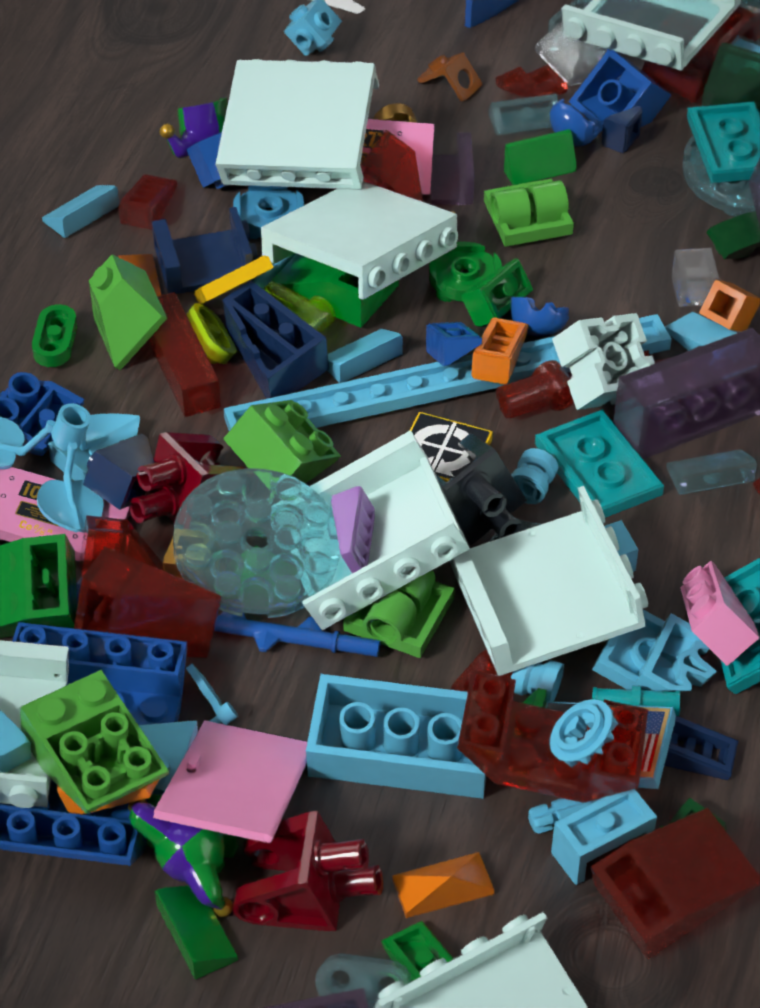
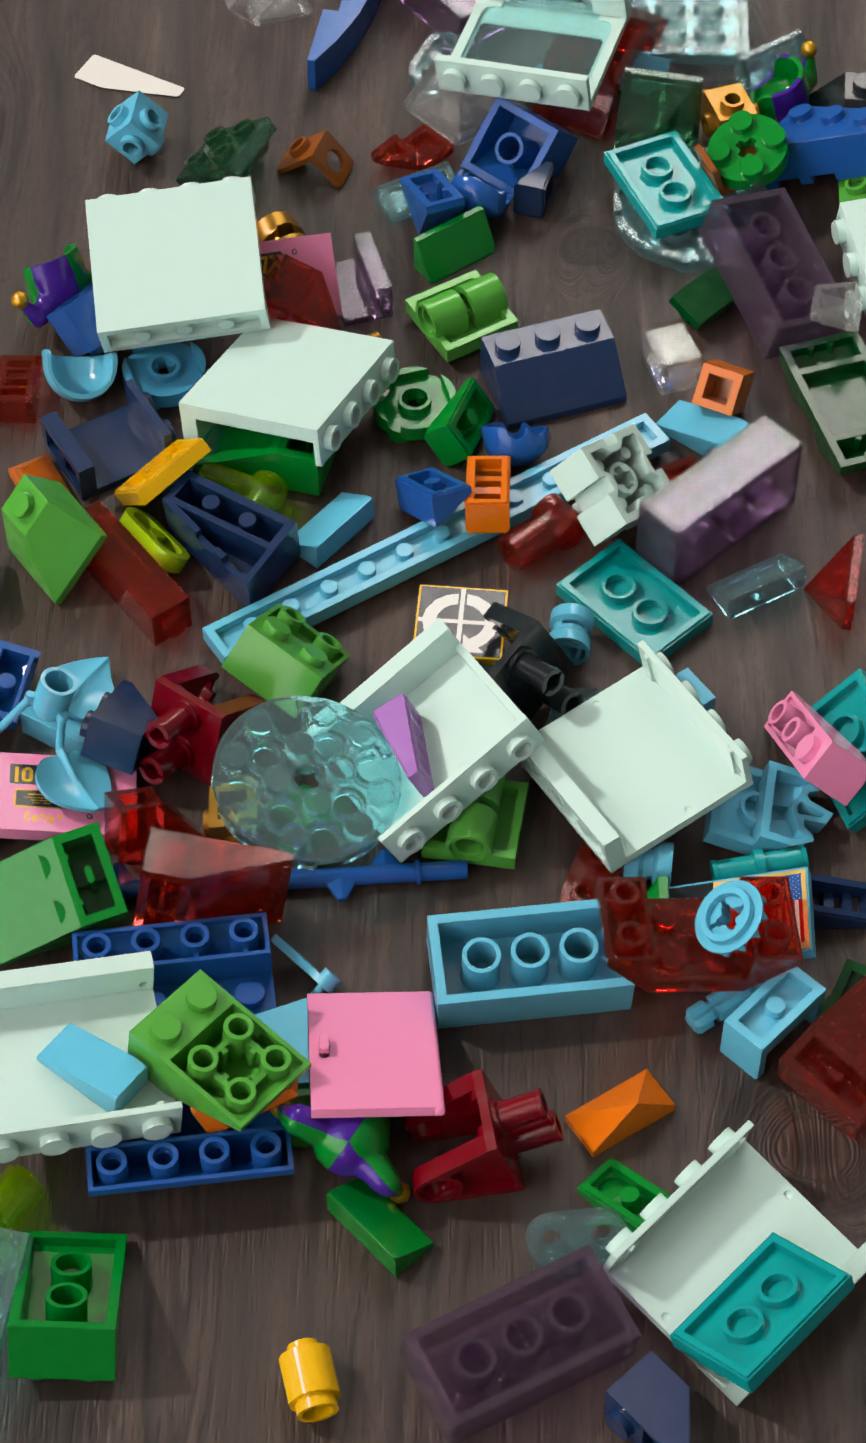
camera: 15 degrees left, 5 degrees up
none -> medium azure helmet [42,349,118,402]
none -> clear green plate [175,116,277,186]
none -> blue slope [400,168,465,236]
none -> dark blue slope [480,309,627,431]

